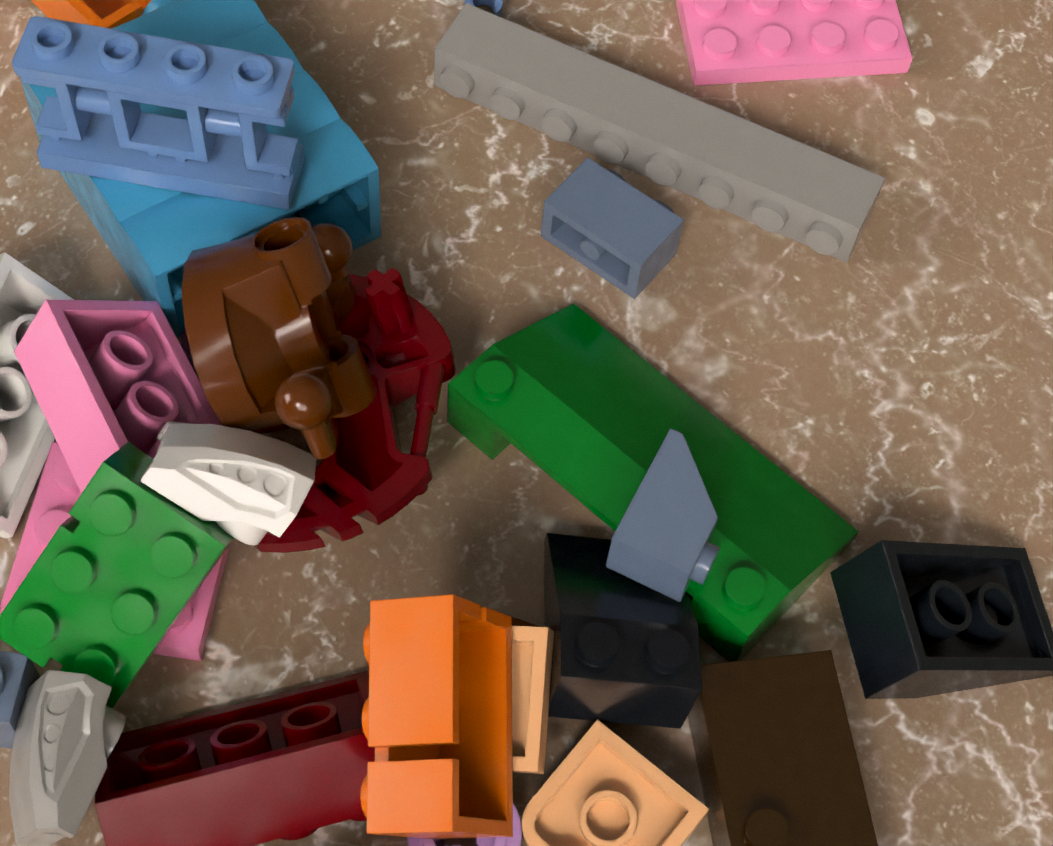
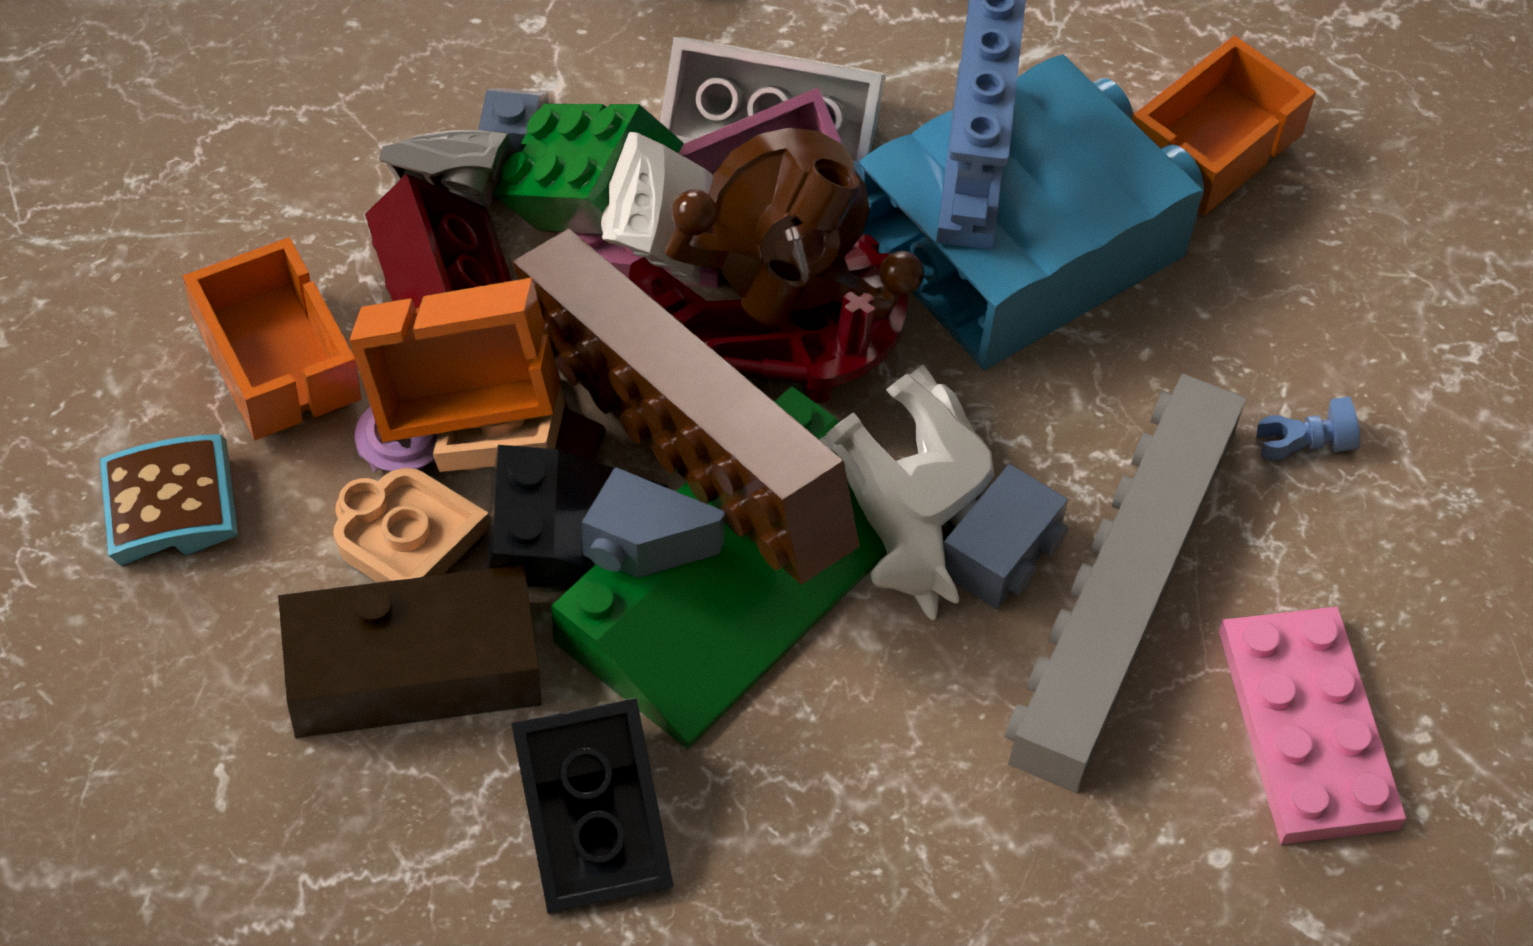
camera: 90 degrees right, 5 degrees down
none -> reddish brown brick [512,228,860,585]
none -> white animal [820,364,995,620]

